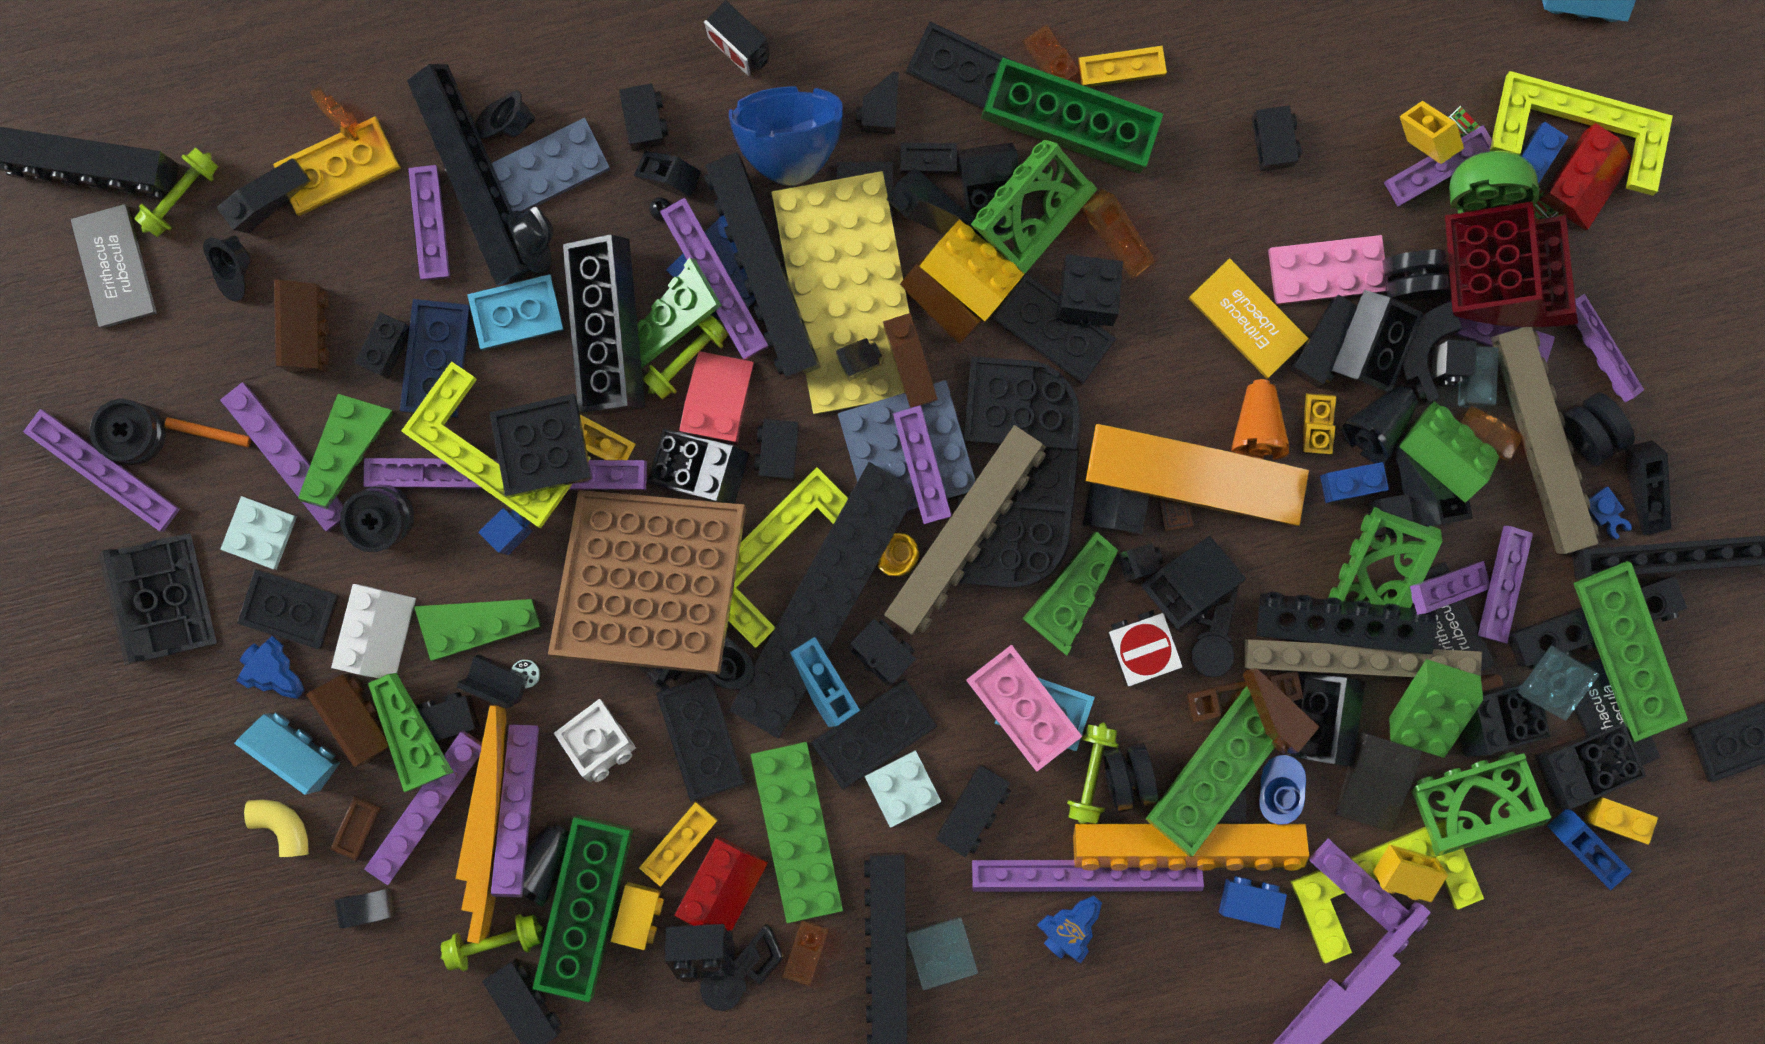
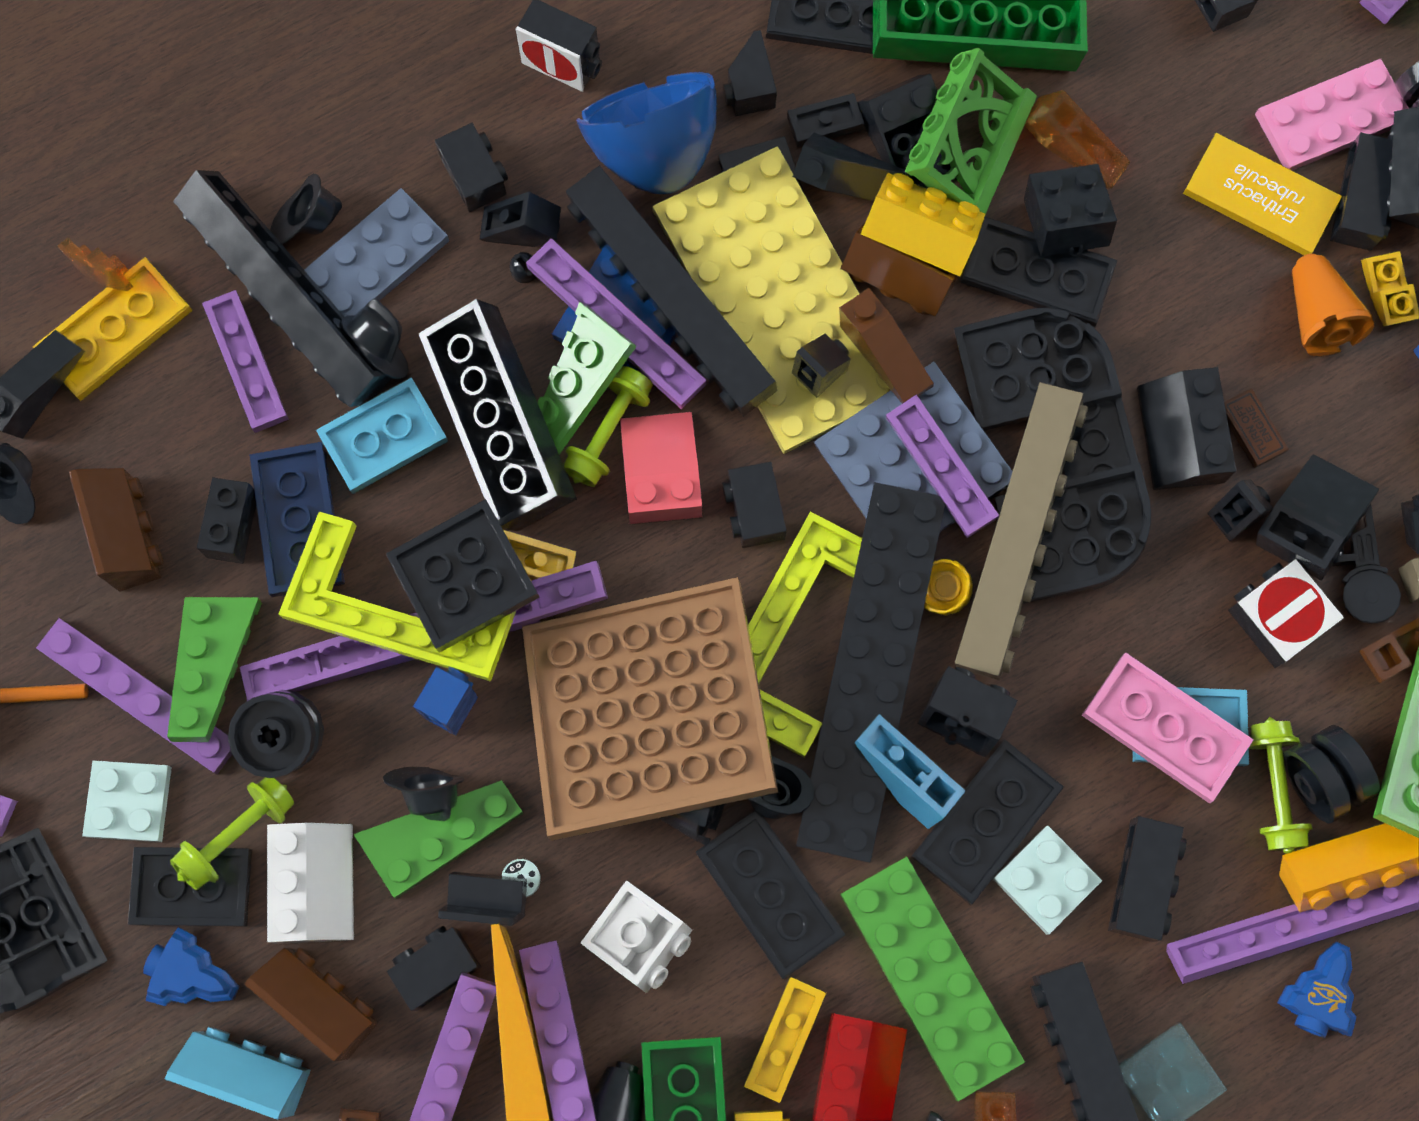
camera: 15 degrees left, 10 degrees down
bright green wing [368,673,454,792] -> none
black slope [647,429,750,504] -> none
bright green wing [1023,531,1118,656] -> none
light orange slope [1086,424,1309,526] -> none
none -> lime piece [170,777,294,890]
none -> black piece [383,766,464,821]

